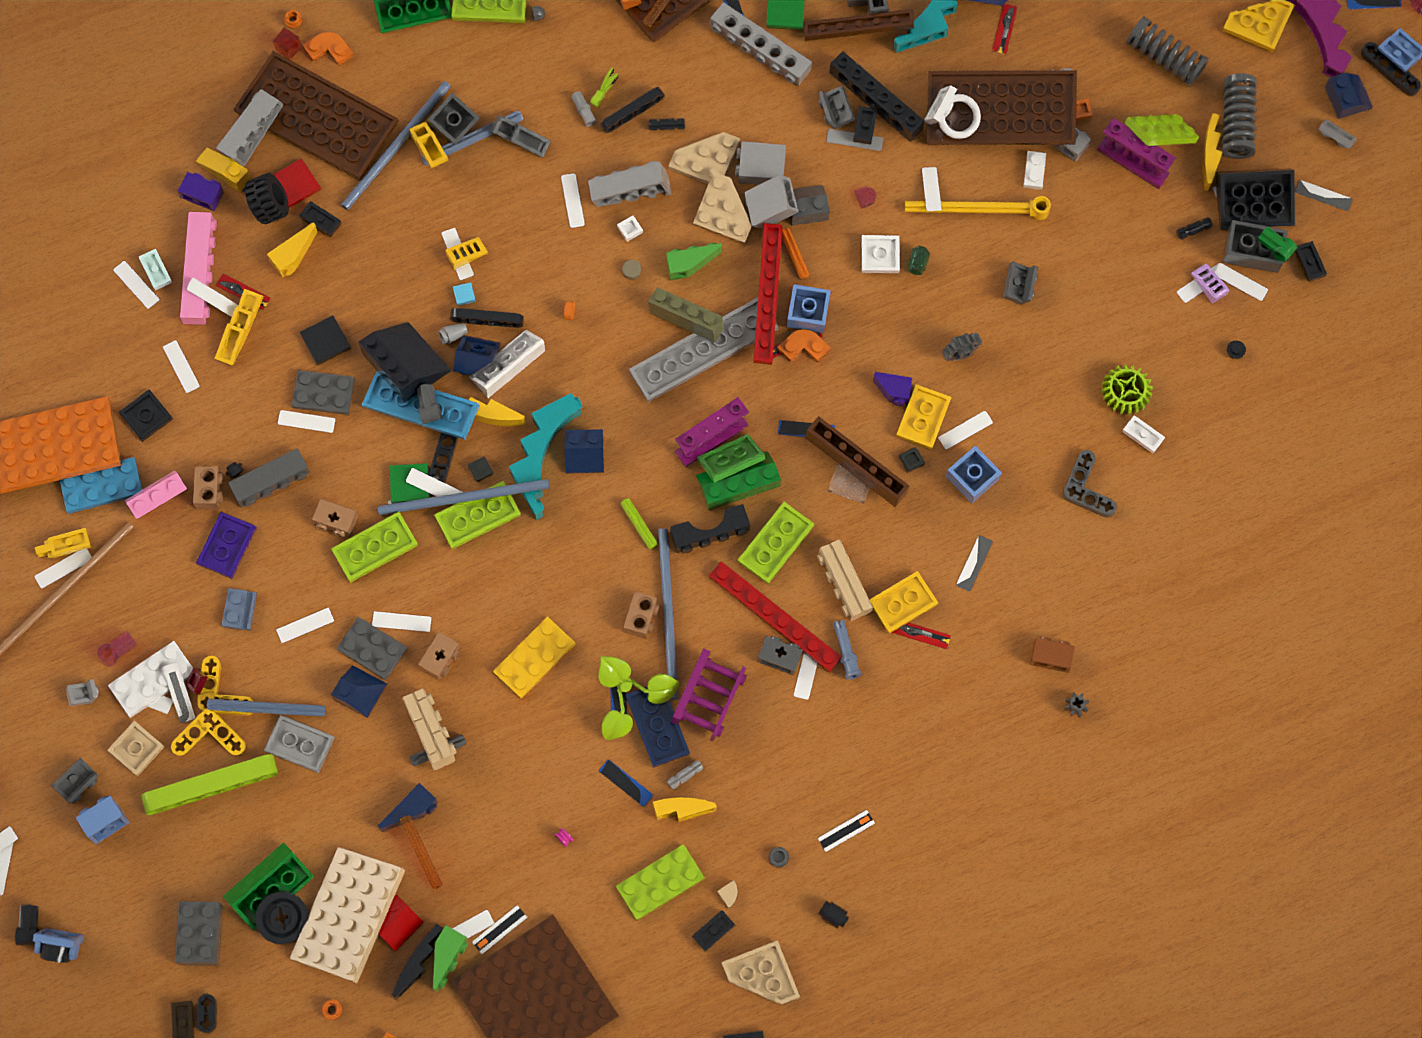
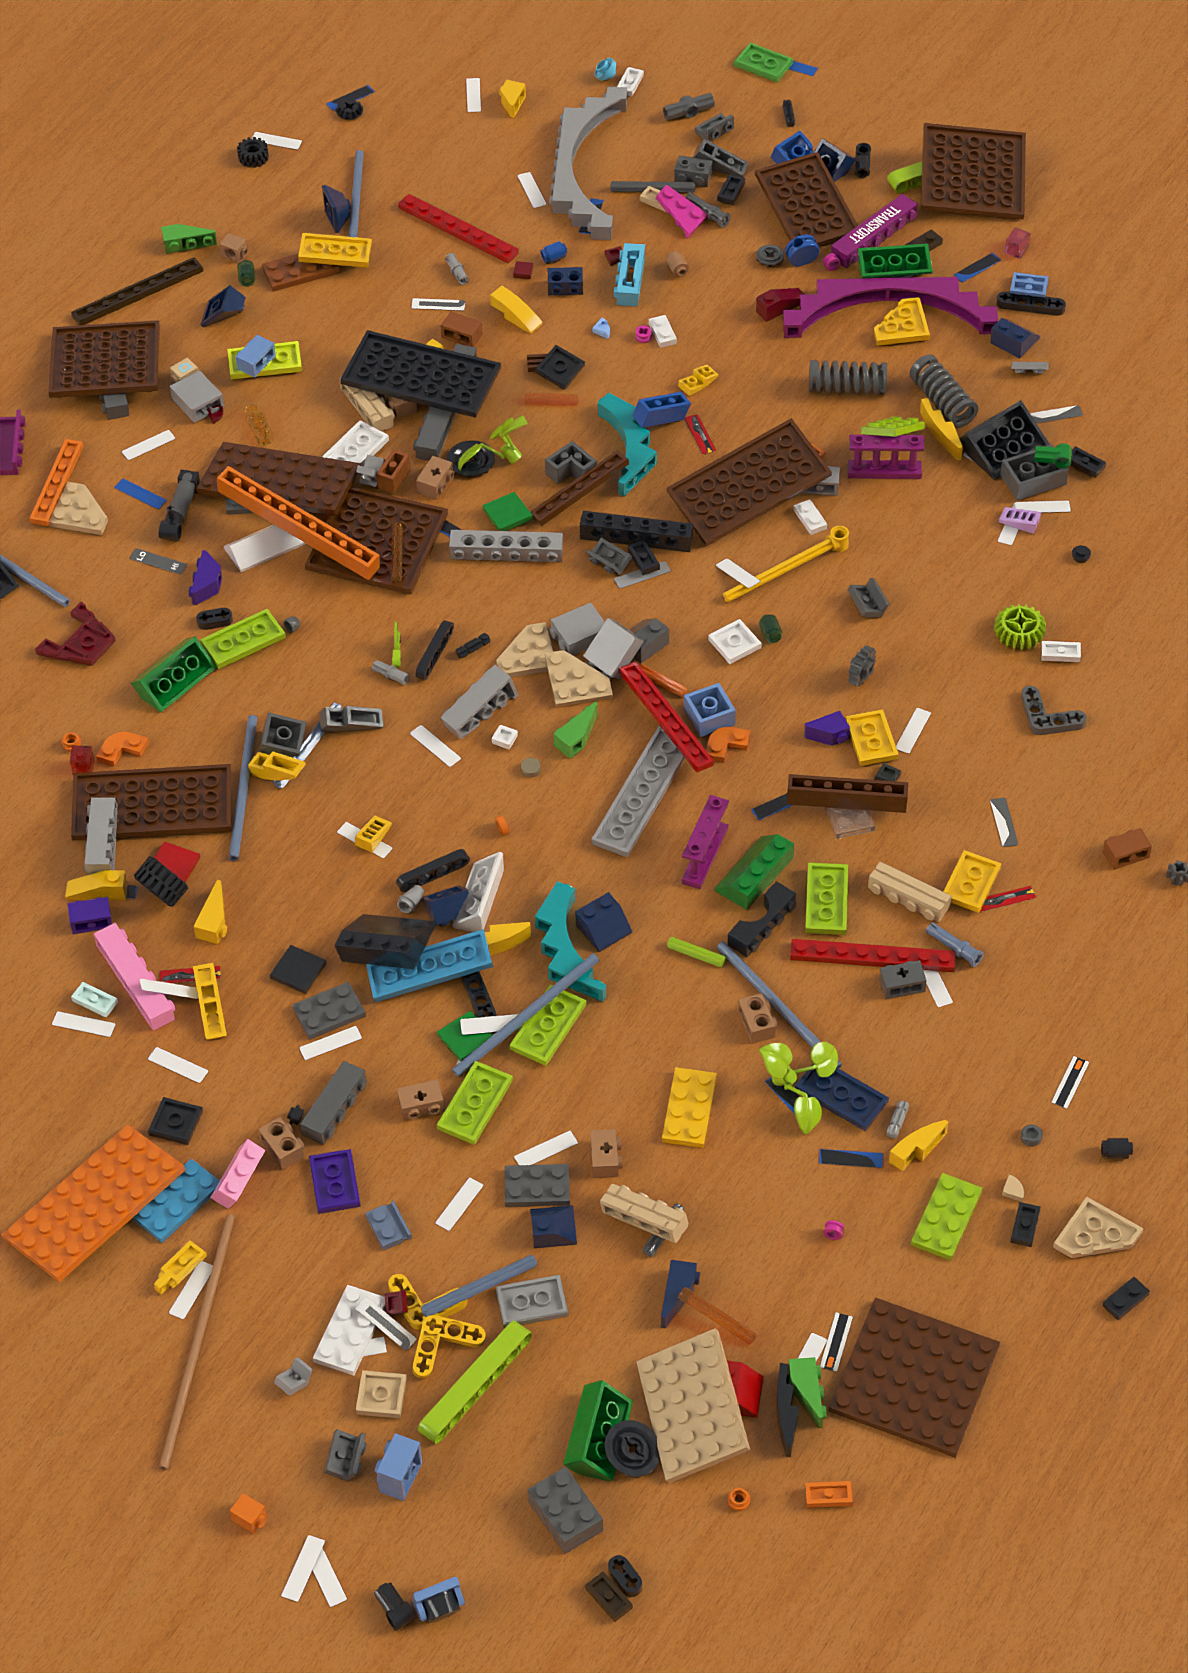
camera: 30 degrees left, 20 degrees down
clear pink piece [97,631,137,666] -> none
black plate [300,201,341,237] -> none
dark grey piece [417,384,442,424] -> none
medium azure tile [453,283,476,306] -> none
pearl dark grey tile [468,456,494,483] -> none
olive brick [648,287,725,342] -> none
magenta fence [670,648,747,741] -> none
bright green tile [697,434,765,483] -> none
clear pink tile [854,187,876,209] -> none
white tile [924,86,981,139] -> none
medium blue brick [946,445,1002,504] -> none
black axle [1177,217,1213,239] -> none

